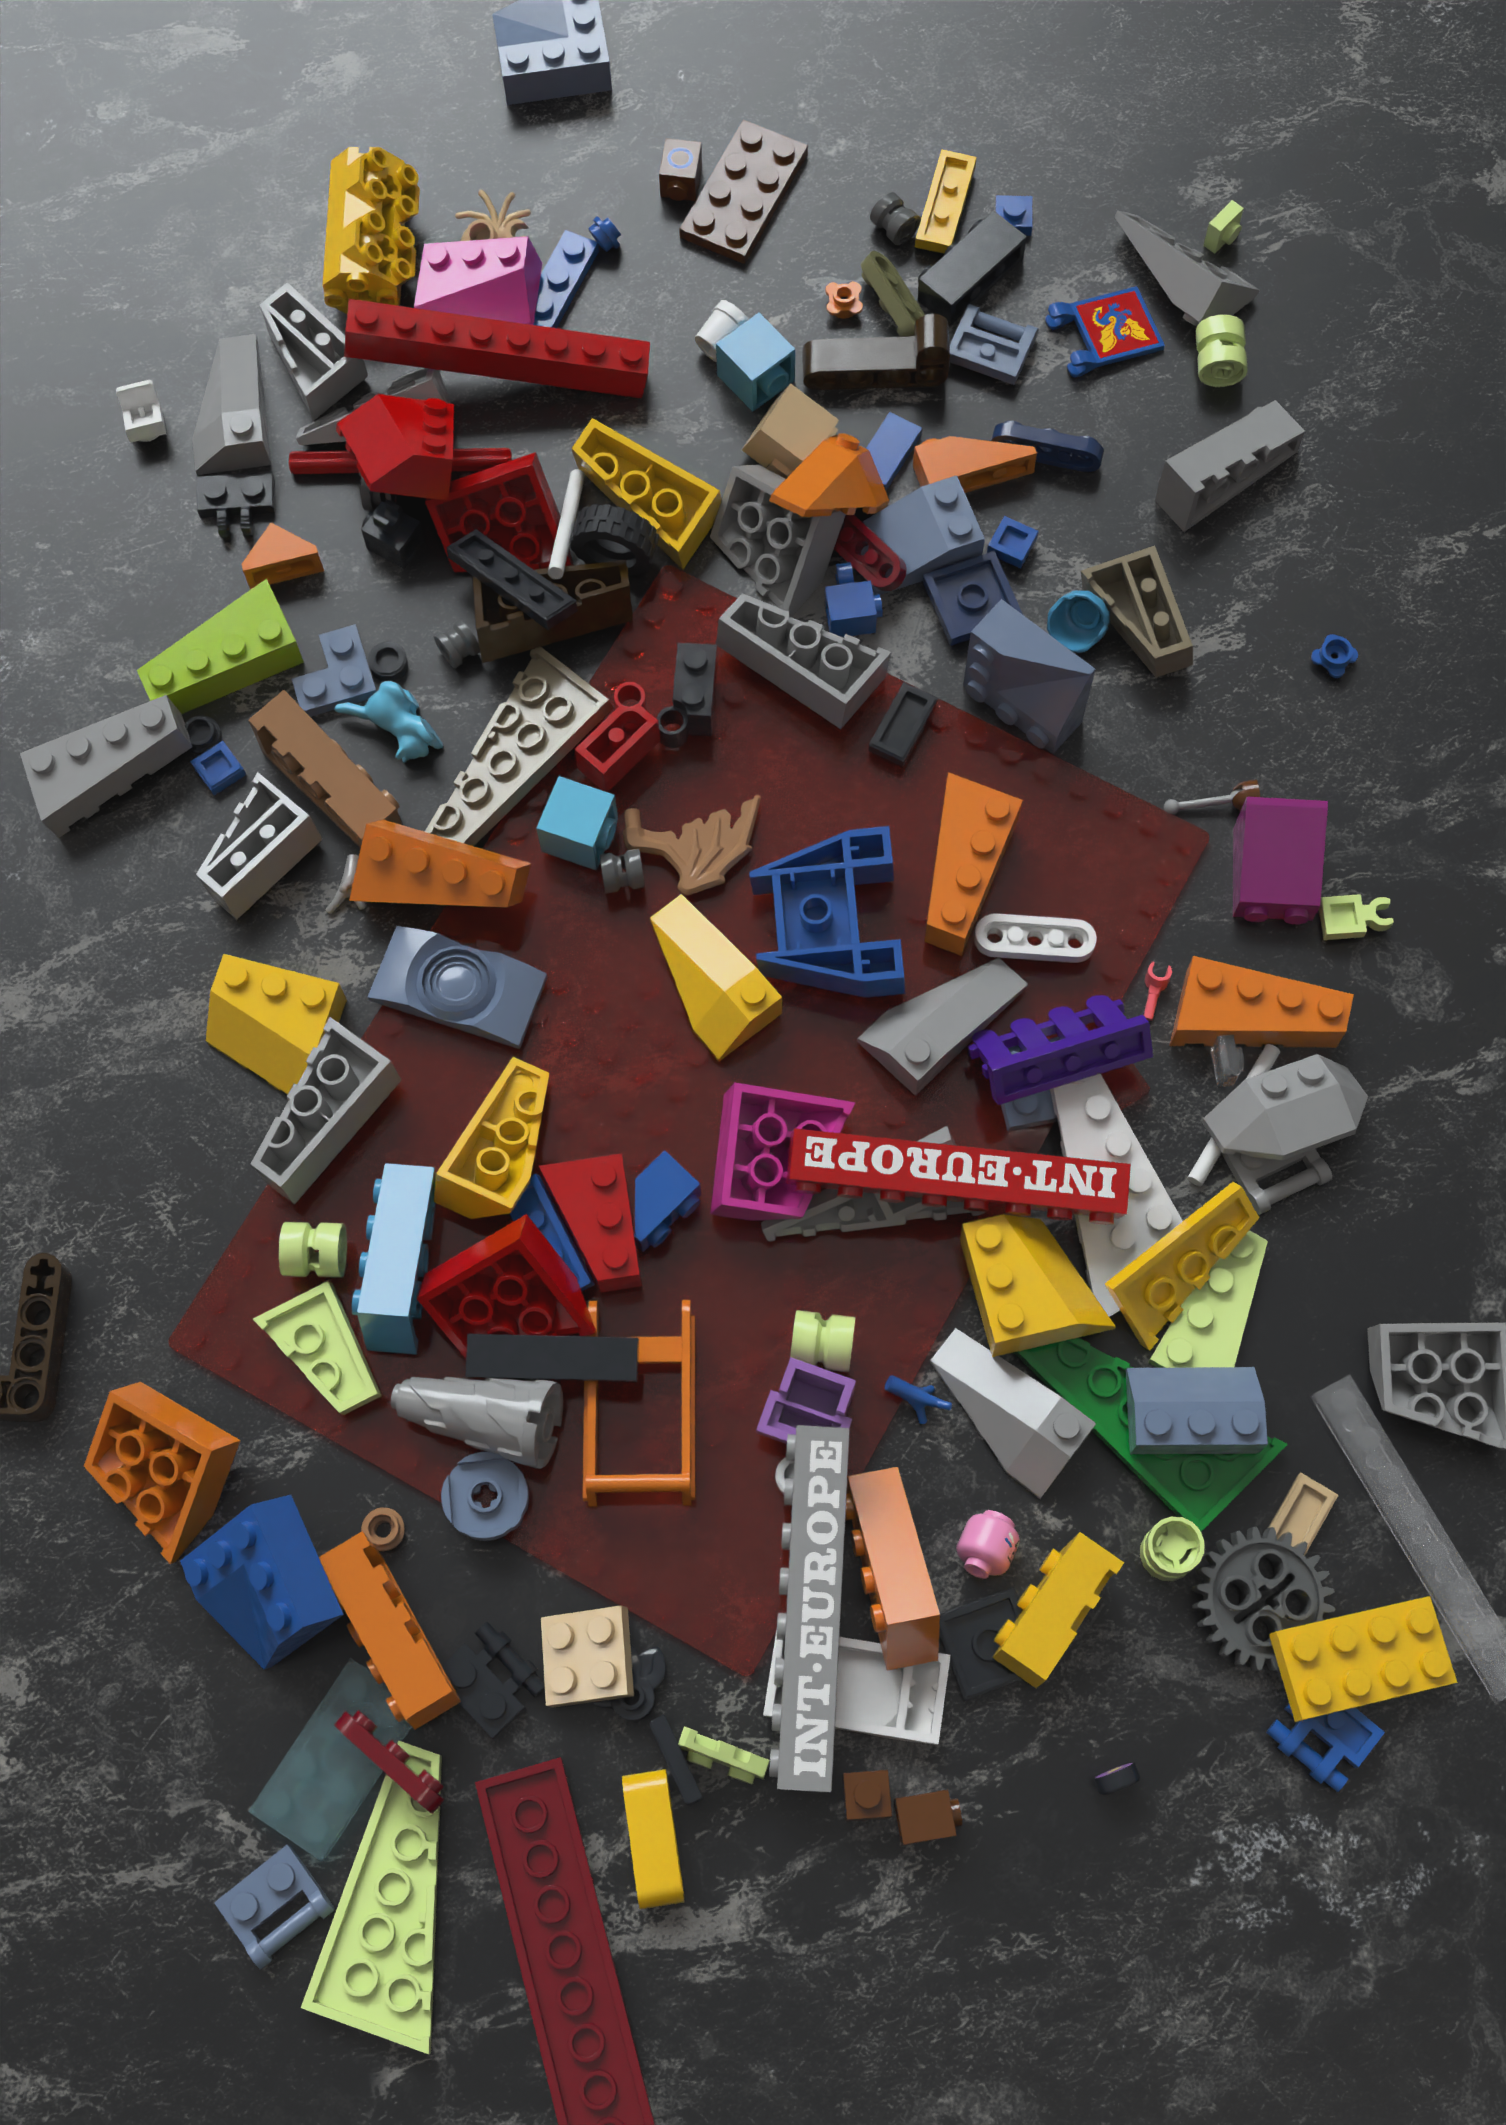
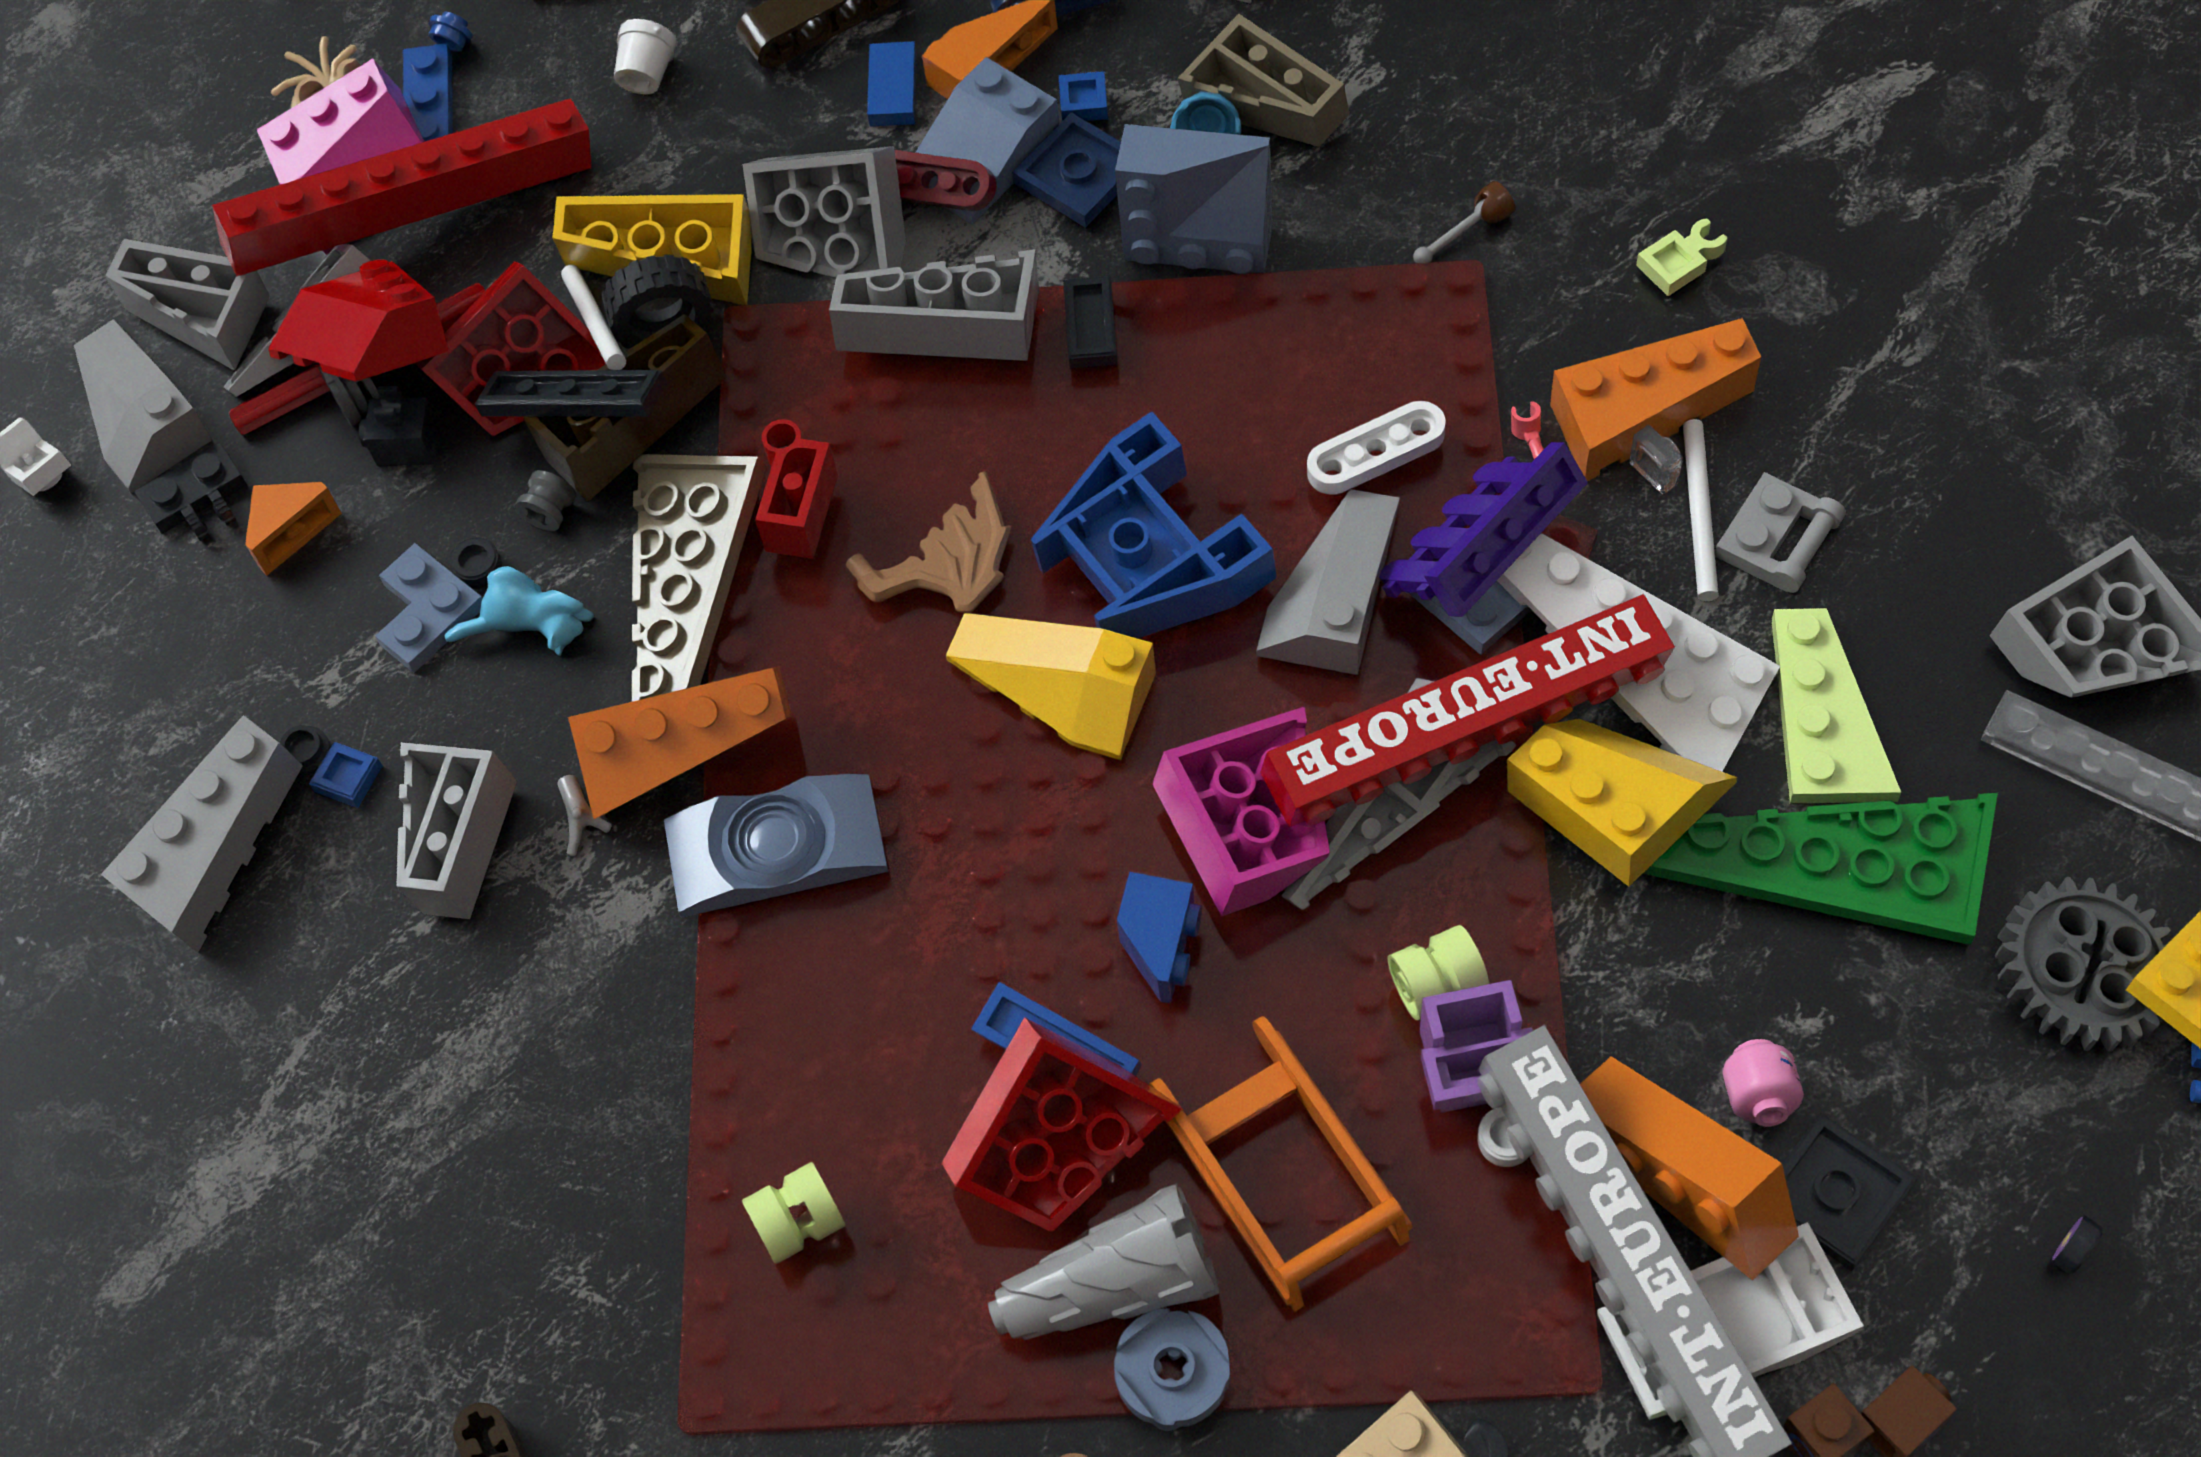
camera: 25 degrees left, 10 degrees down
lime wedge [137,578,304,714] -> none
yellow wedge [206,954,347,1094] -> none
medium nougat wedge [248,690,402,848] -> none
light grey wedge [251,1017,402,1204] -> none
yellowish green wing [253,1281,382,1415] -> none
yellow brick [322,147,420,314] -> none
wedge [352,1163,436,1355] -> none
yellow wedge [434,1057,549,1219] -> none
black tile [465,1334,640,1382] -> none
medium azure head [536,776,618,870] -> none
red wedge [539,1153,642,1293] -> none
dark grey wheel [600,849,645,893] -> none
black hinge [657,643,718,748] -> none
head [716,312,795,412] -> none
tan plate [742,384,839,479] -> none
orange wedge [769,433,889,517] -> none
blue brick [824,562,883,637] -> none
blue bar [884,1375,952,1424] -> none
orange wedge [924,772,1023,956] -> none
light grey wedge [930,1328,1096,1499] -> none
yellow wedge [992,1532,1124,1688] -> none
yellow wing [1105,1182,1259,1351] -> none
sand blue slope [1126,1367,1268,1454] -> none
yellowish green wheel [1140,1516,1204,1581] -> none
light grey wedge [1203,1054,1368,1160] -> none
magenta slope [1233,797,1328,924] -> none
tan tile [1268,1472,1338,1556] -> none
blue plate [1311,634,1358,678] -> none

